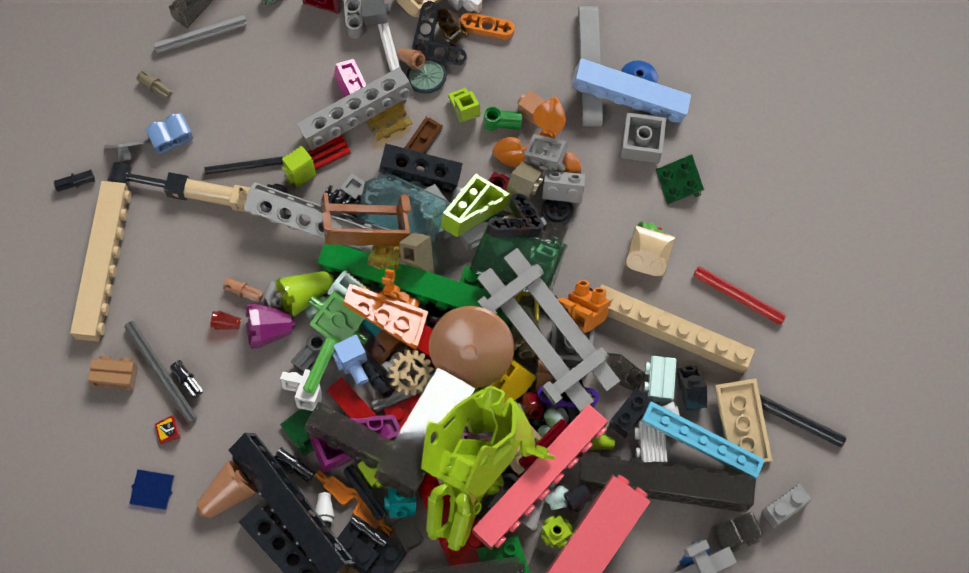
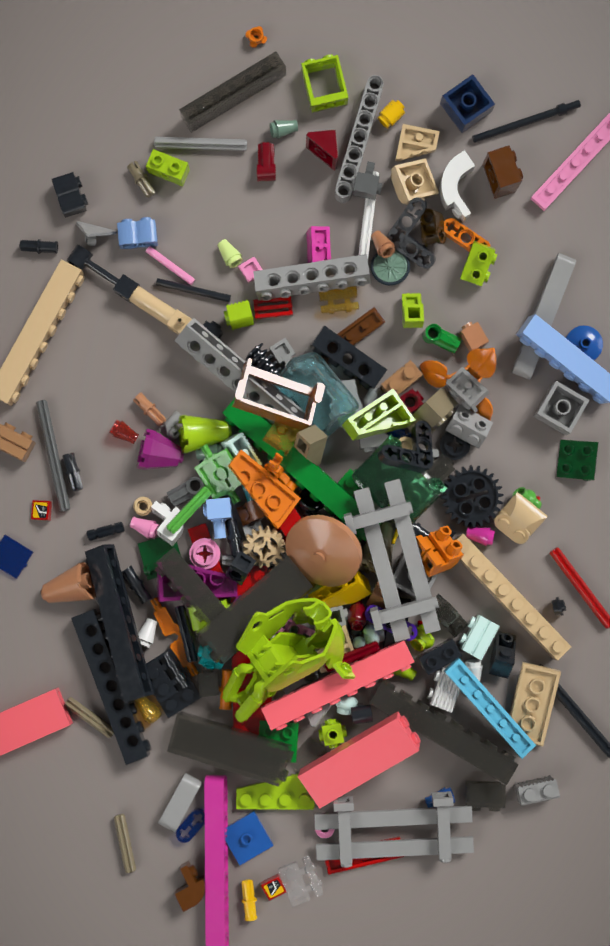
camera: 20 degrees right, 15 degrees up
none -> black brick [52,172,89,218]
none -> black axle [87,522,125,541]
none -> bright pink cone [130,517,160,539]
none -> tan plate [133,497,153,516]
none -> lime brick [146,149,190,187]
none -> bright pink bar [146,246,195,285]
none -> bright pink gear [189,538,221,569]
none -> yellowish green cone [217,239,243,268]
none -> orange pin [219,669,233,710]
none -> black brick [225,551,257,586]
none -> bright pink tile [238,257,262,283]
none -> dark red piece [257,142,276,181]
none -> medium nougat brick [380,360,423,396]
none -> lime animal [410,620,435,651]
none -> black gear [440,465,504,528]
none -> lime brick [460,241,498,286]
none -> dark pink cone [466,527,495,546]
none -> black plate [551,597,567,616]

